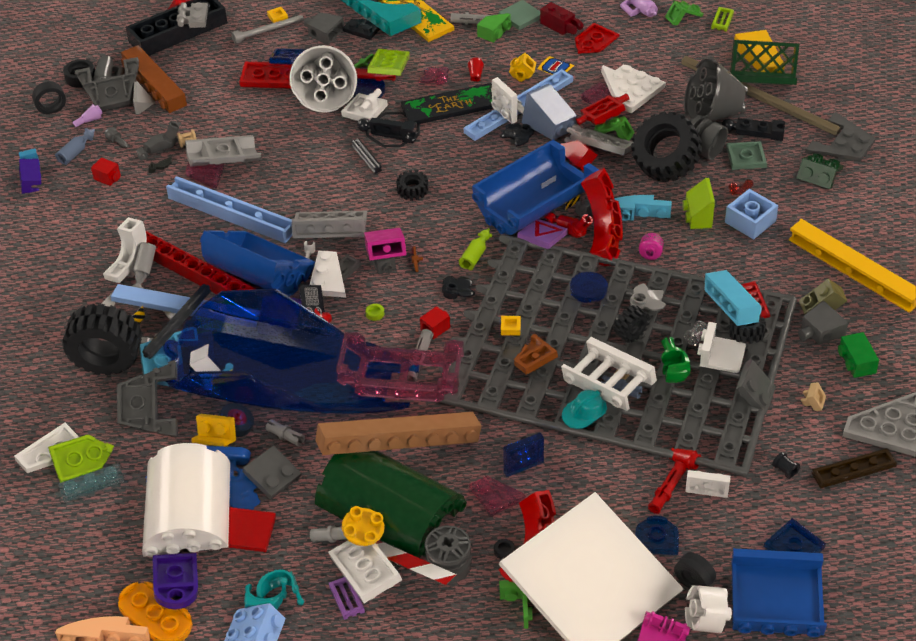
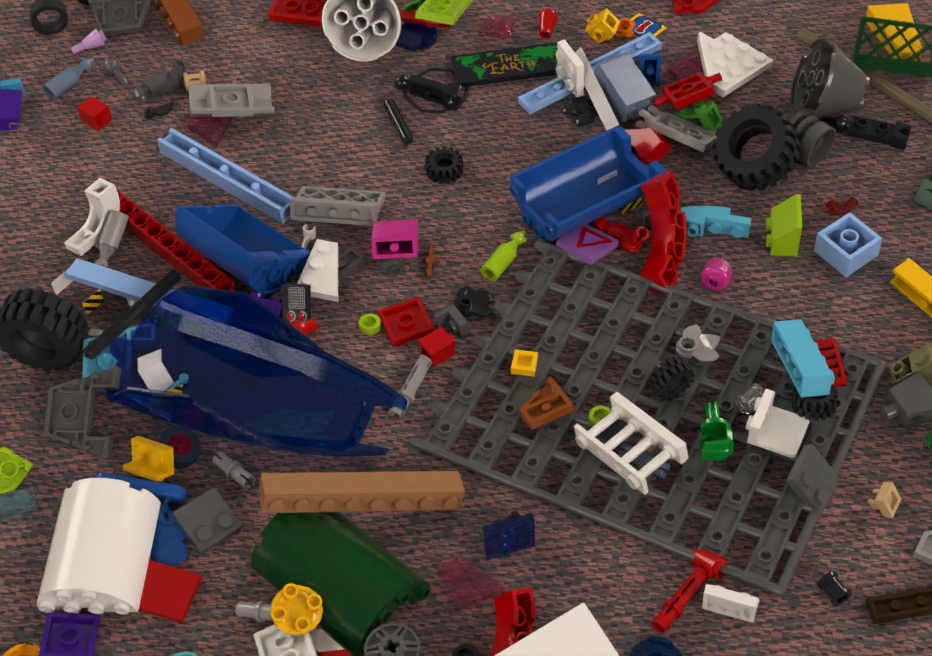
camera: 10 degrees right, 5 degrees up
light grey slope [133,81,155,114] -> none
clear pink windscreen [336,332,464,402] -> none
white plate [341,88,388,121] -> none
teal piece [562,390,607,429] -> none
clear blue tile [570,272,608,303] -> none
sand green tile [726,141,767,170] -> none
none -> red tile [377,297,435,347]
none -> dark grey bracket [434,304,469,339]
none -> white sticker [575,47,619,131]
none -> lime tile [589,406,612,430]
none -> orange plate [615,19,636,38]
none -> blue slope [638,54,661,86]

